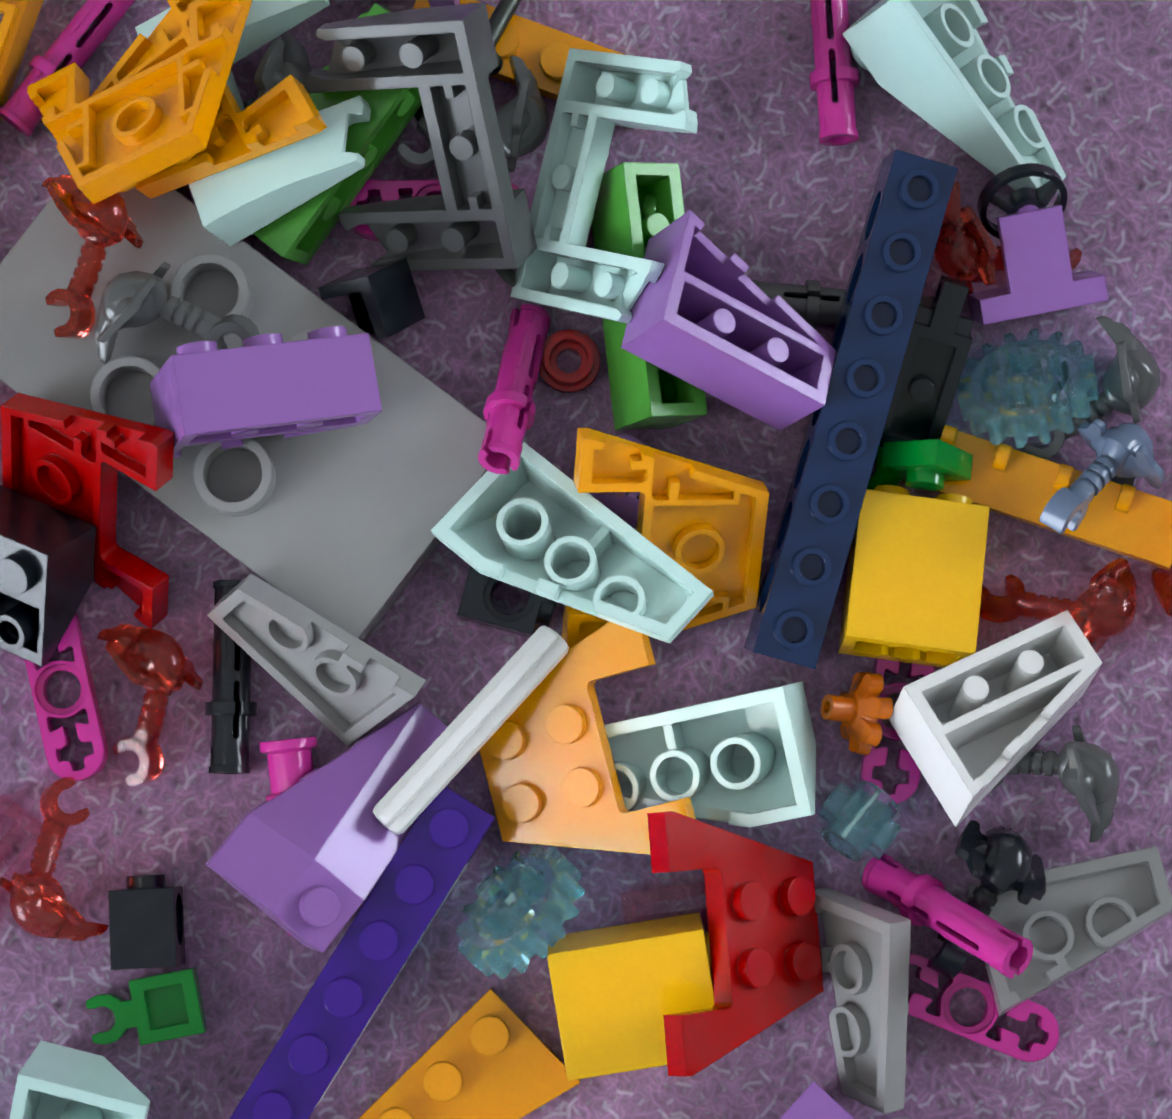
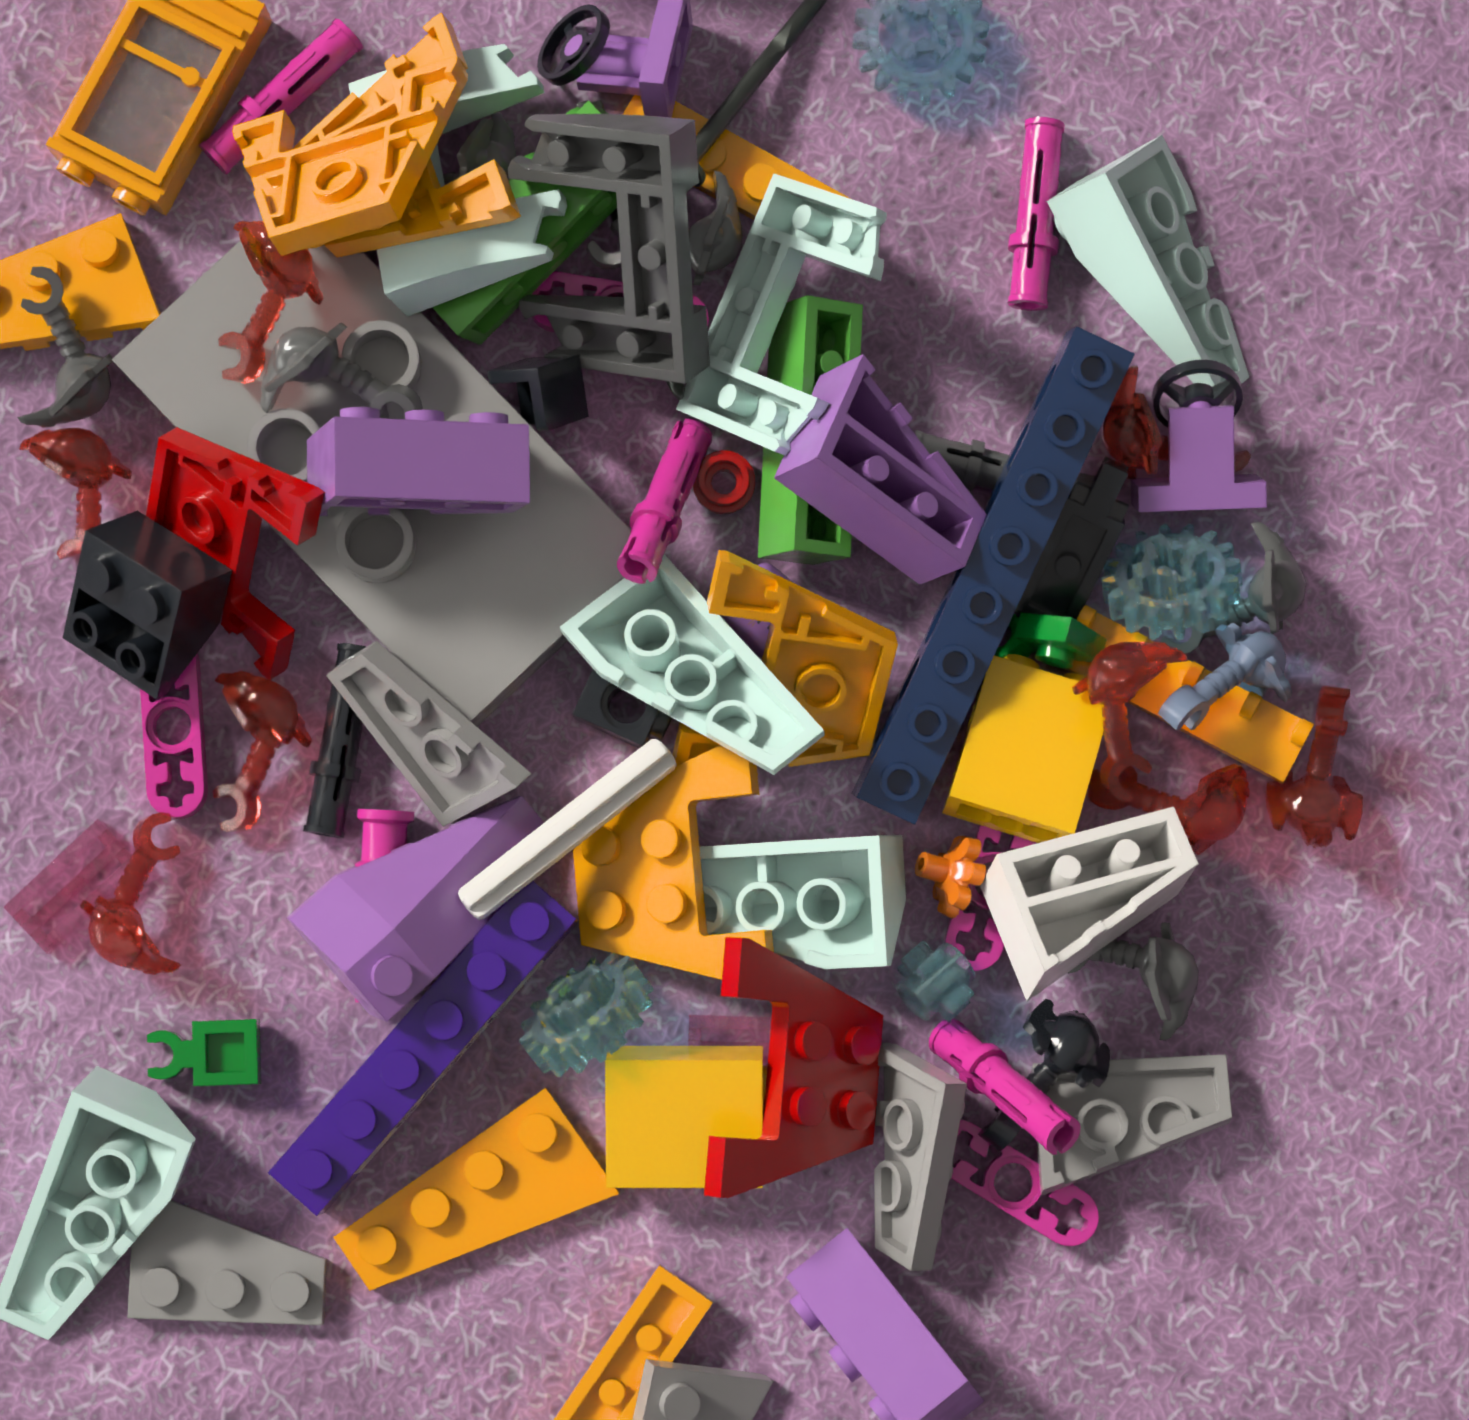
camera: 10 degrees right, 0 degrees up
black brick [108,874,185,970] -> none
none -> clear red piece [1072,641,1188,802]

